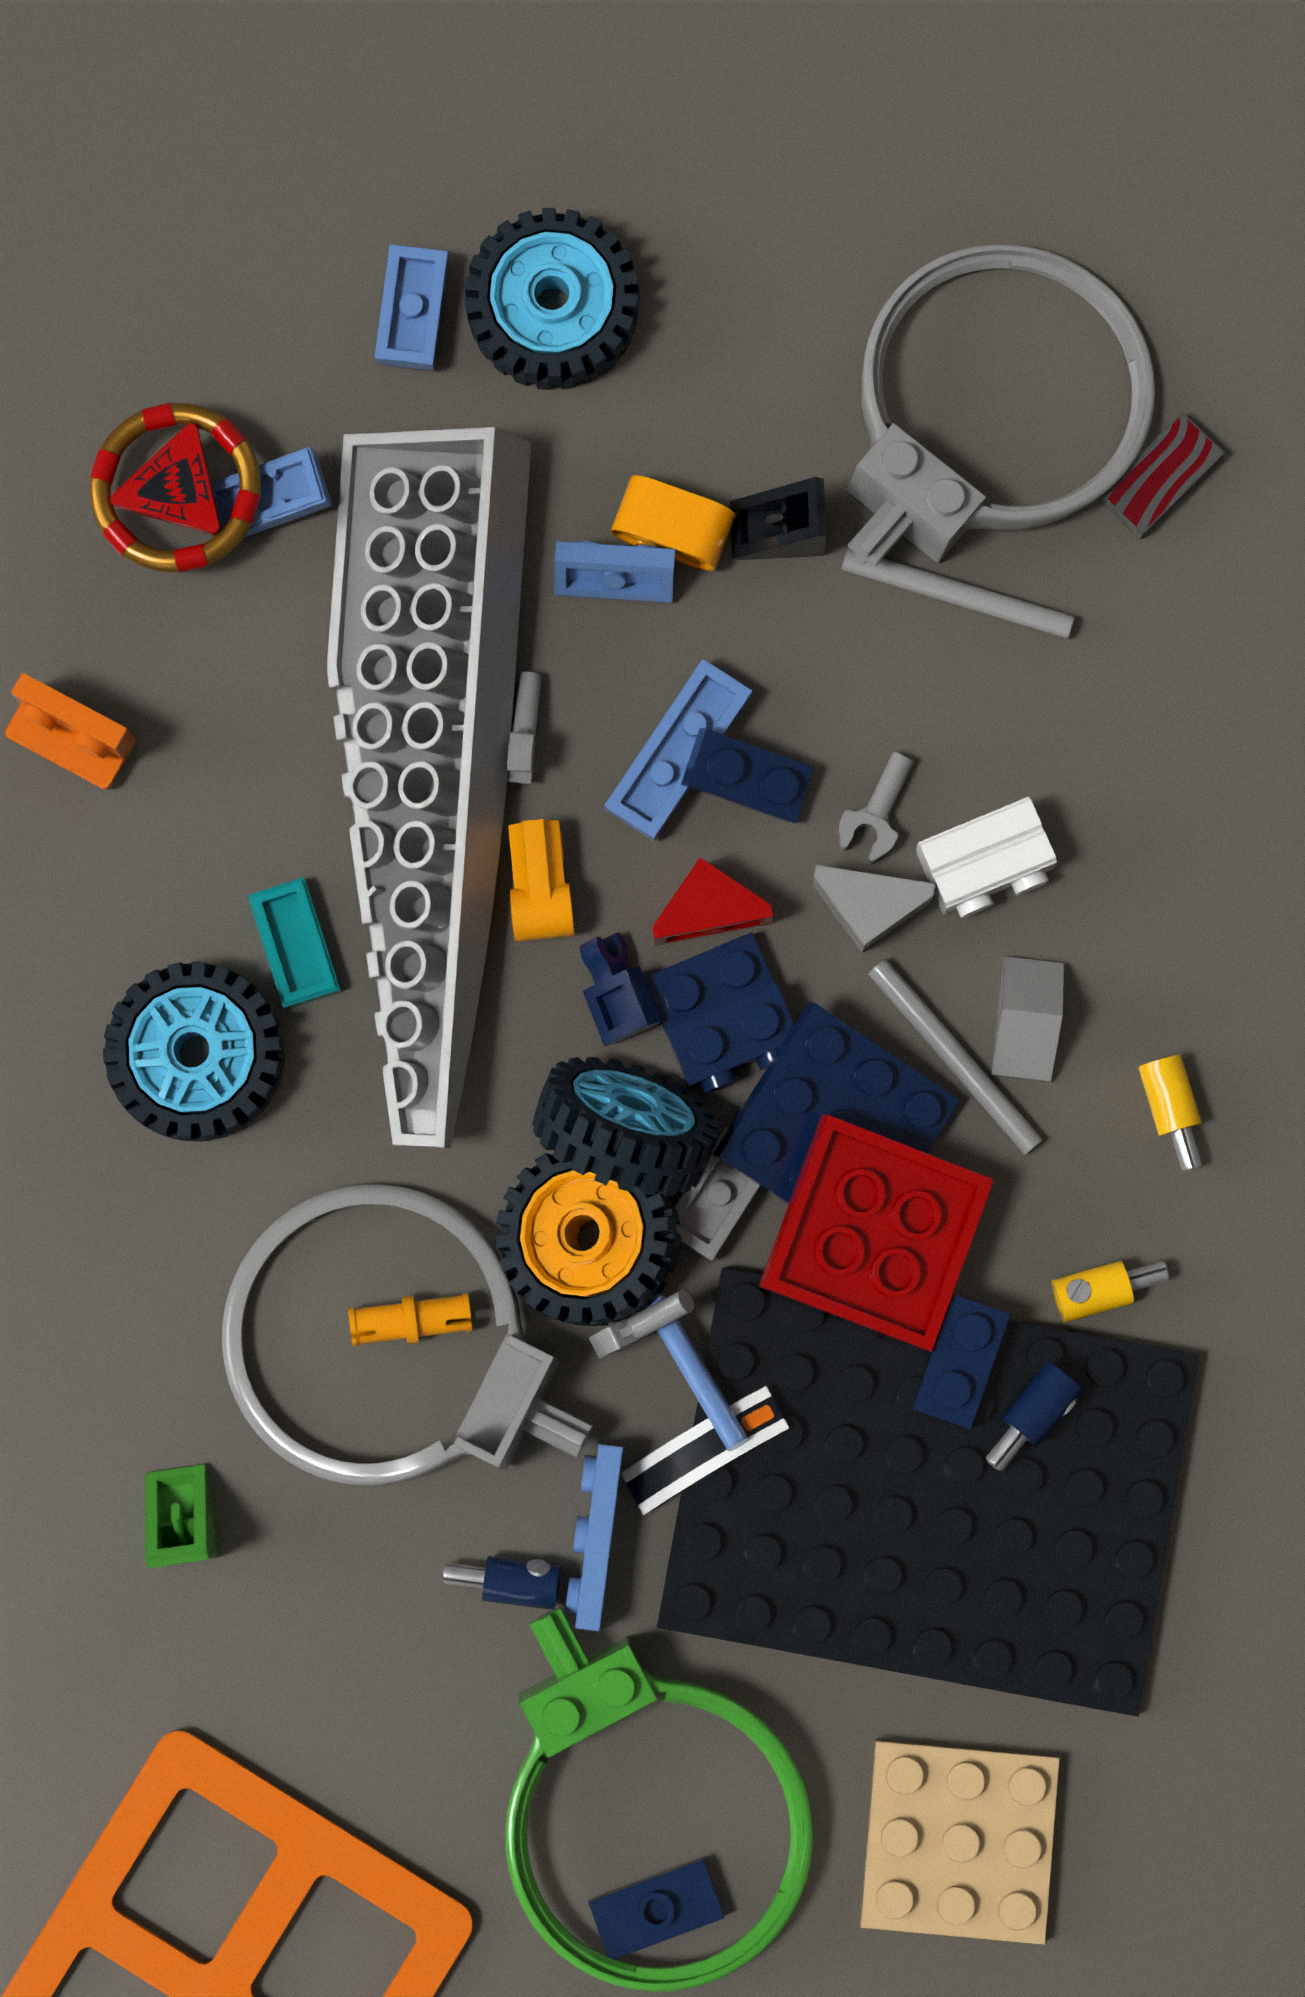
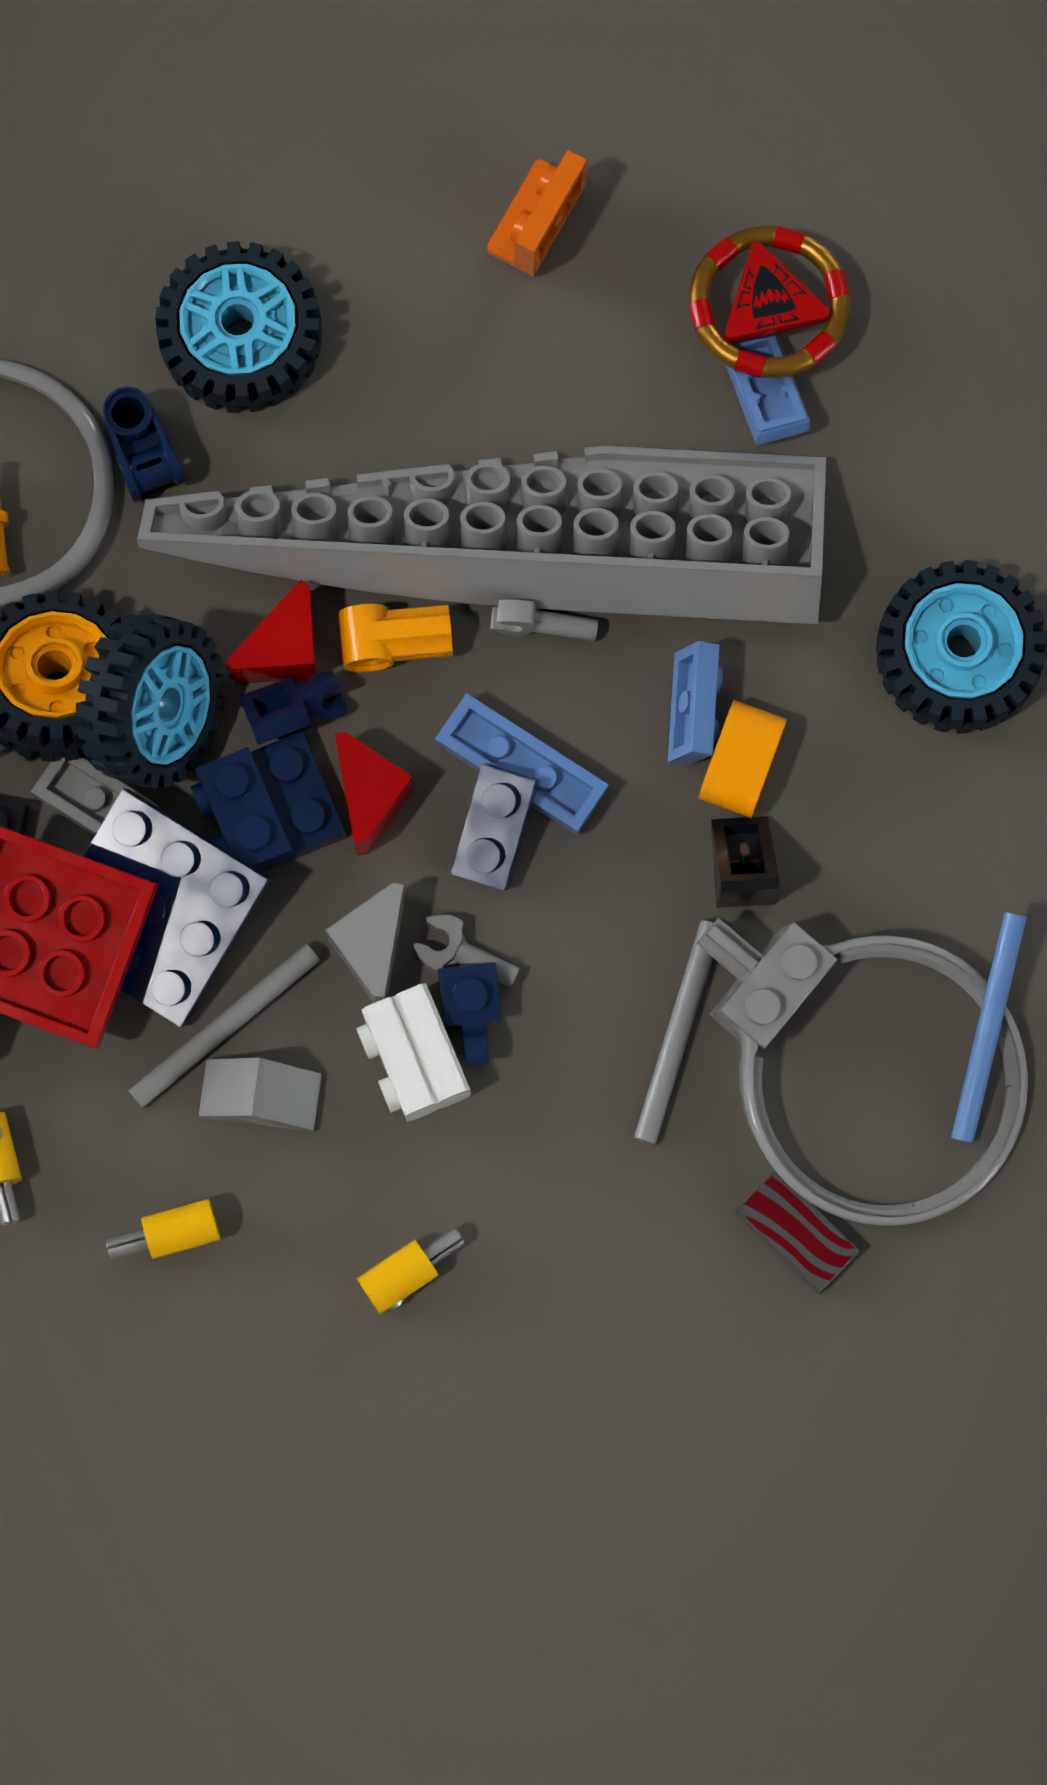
camera: 85 degrees right, 5 degrees down
teal tile [247,877,342,1010] -> none
medium blue plate [374,244,449,371] -> none
none -> dark blue piece [102,387,186,503]
none -> red slope [225,579,317,684]
none -> yellow piece [356,1228,464,1315]
none -> dark blue plate [438,962,502,1066]
none -> medium blue bar [951,912,1027,1143]

